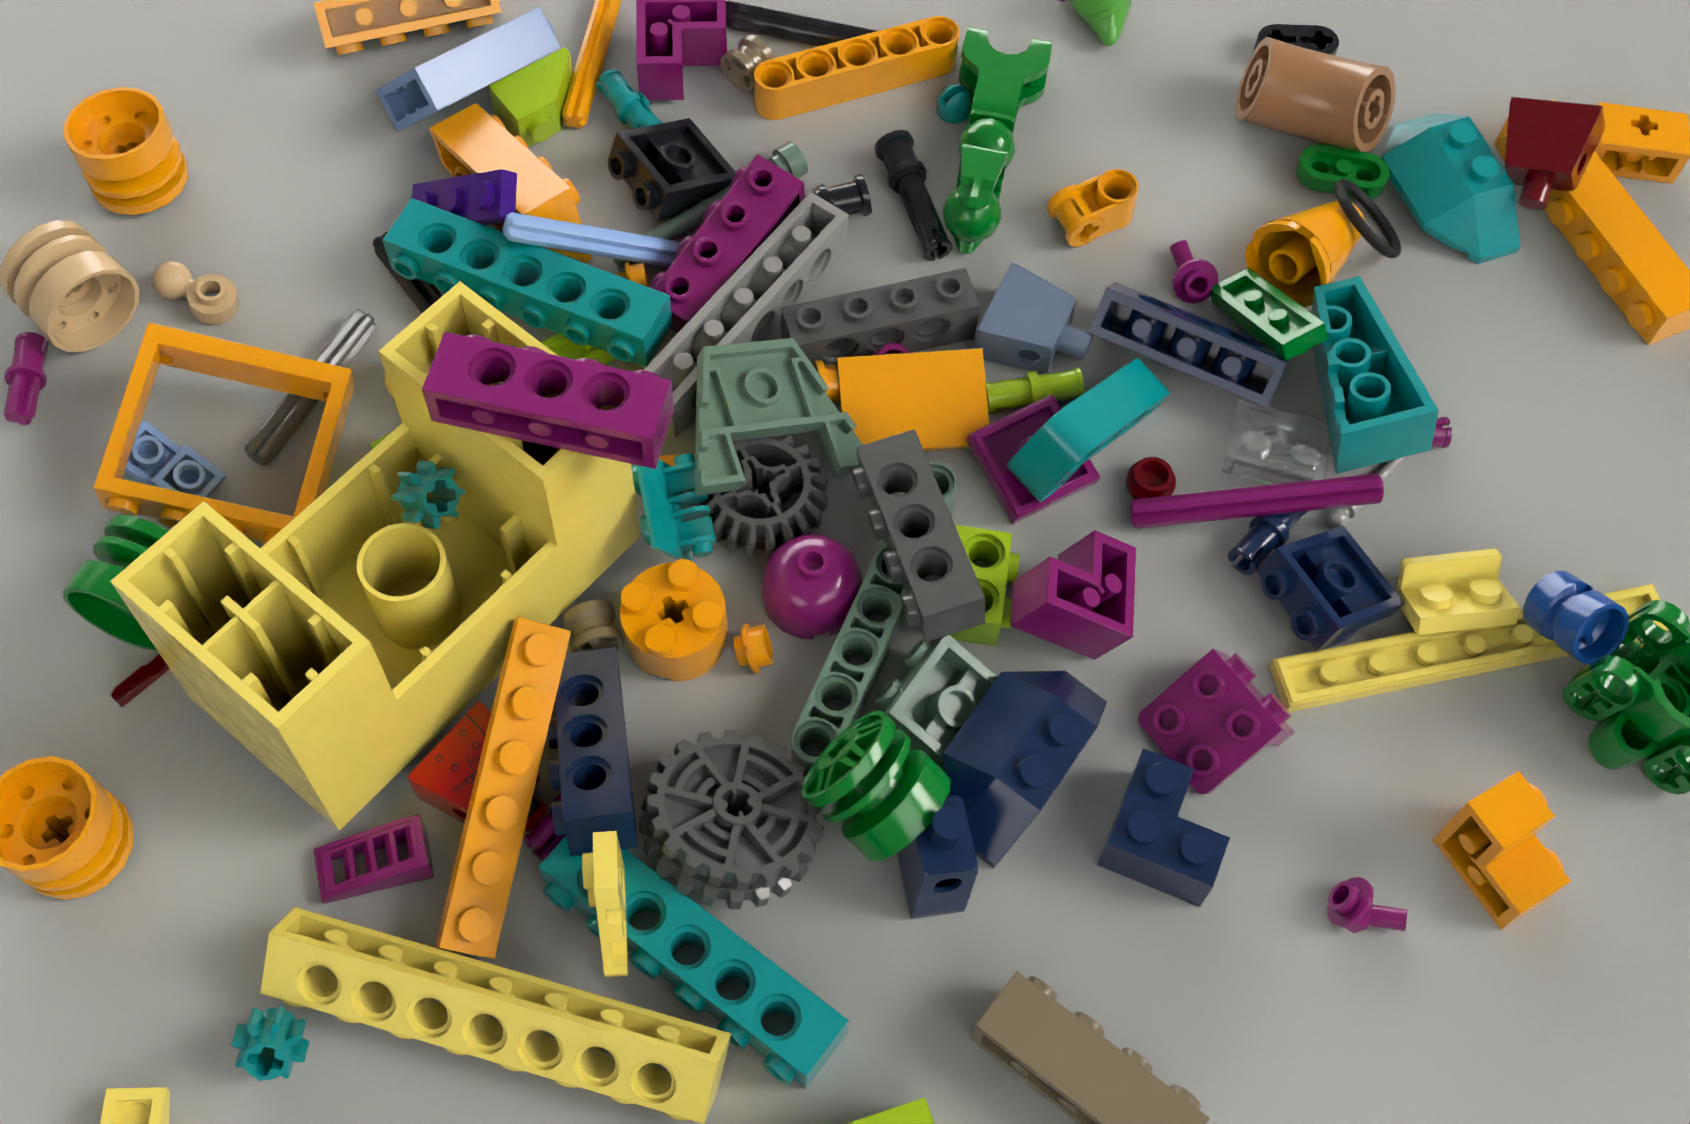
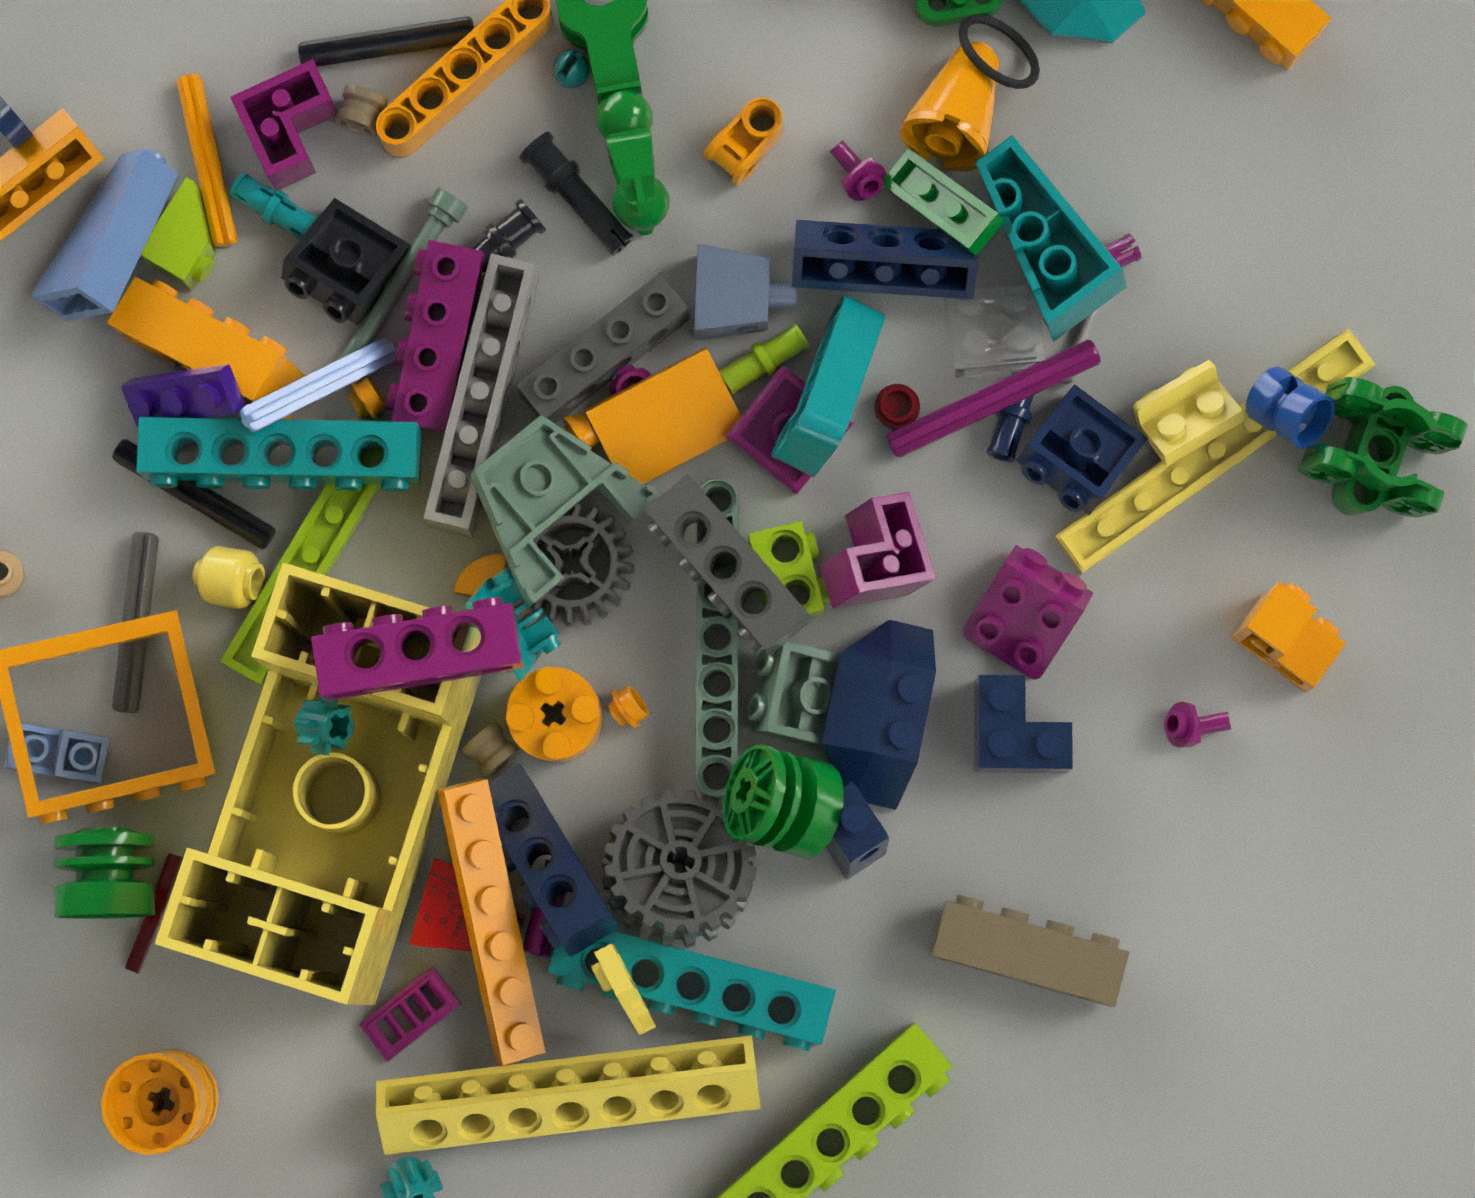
camera: 20 degrees left, 20 degrees up
magenta cylinder [762,535,862,639] -> none

